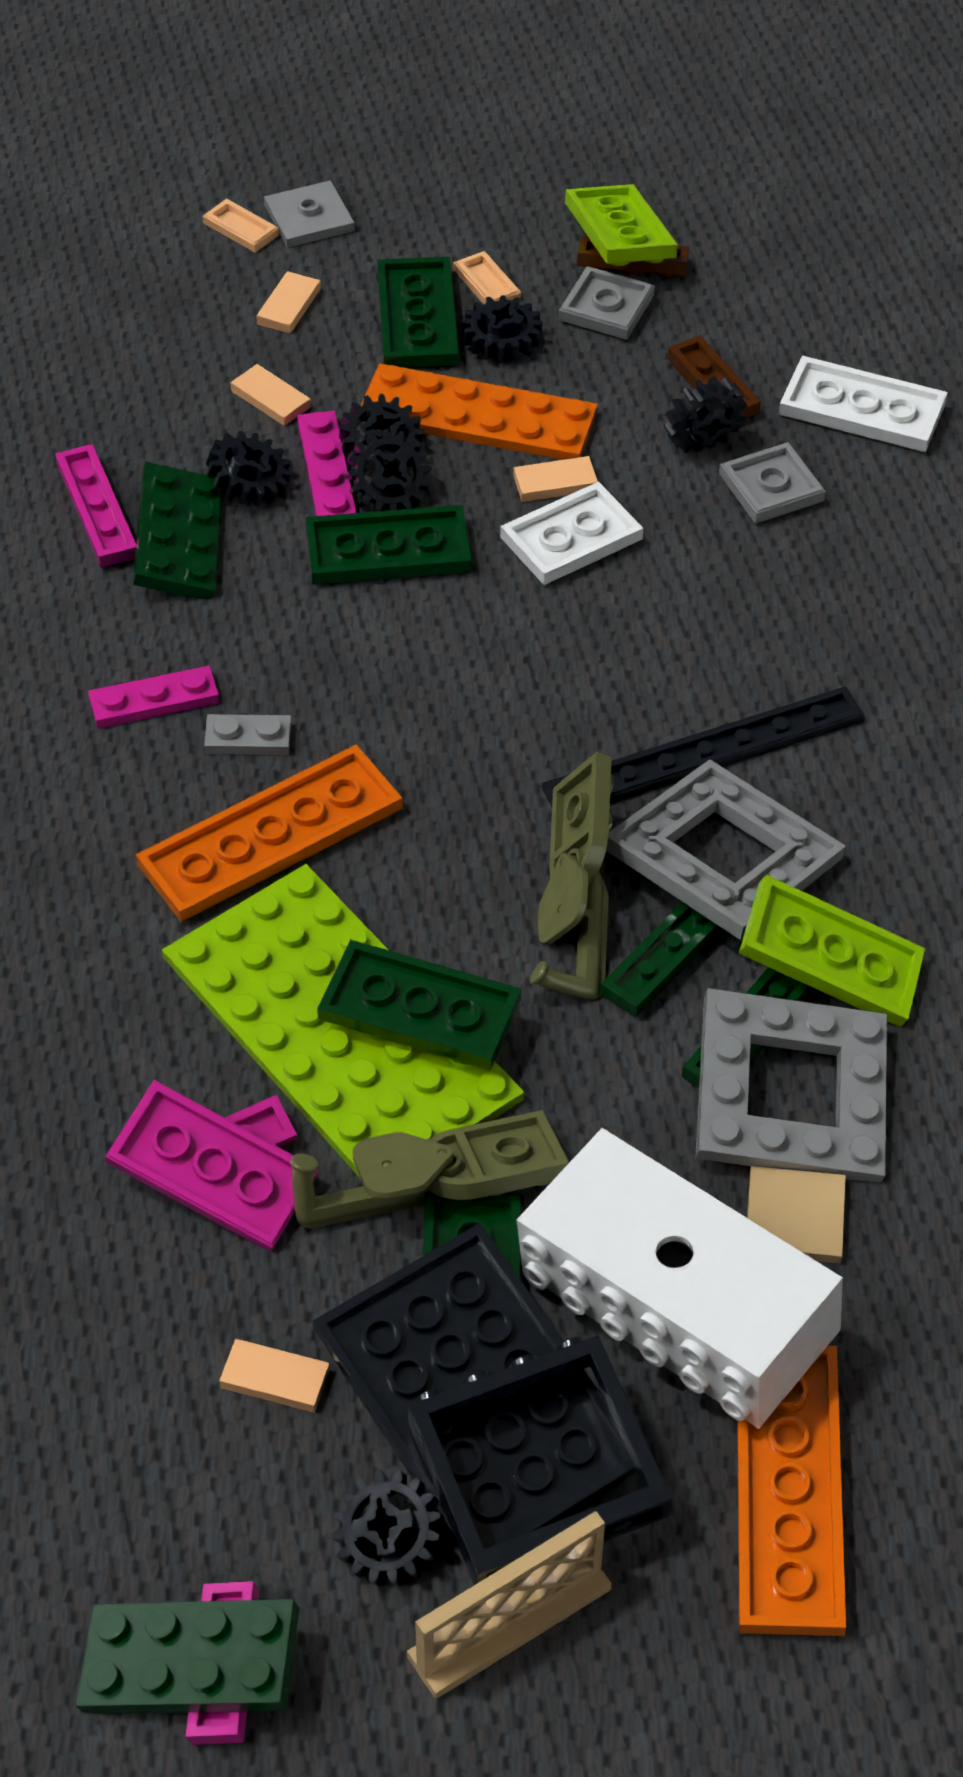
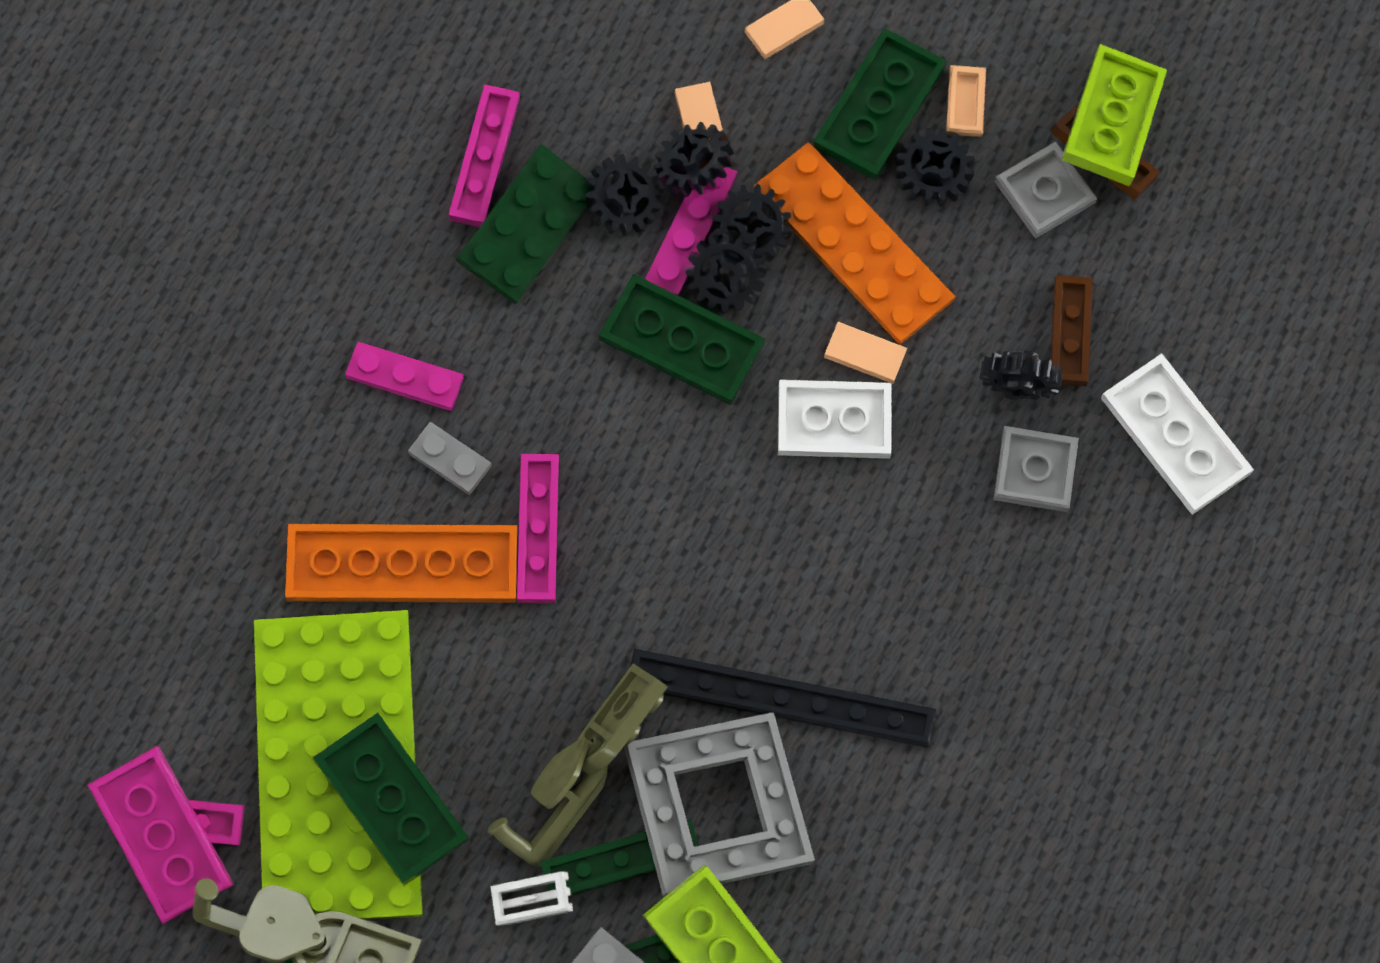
camera: 30 degrees right, 20 degrees up
none -> white tile [491,871,573,926]
none -> dark pink plate [517,454,559,604]
none -> black gear [654,122,734,197]

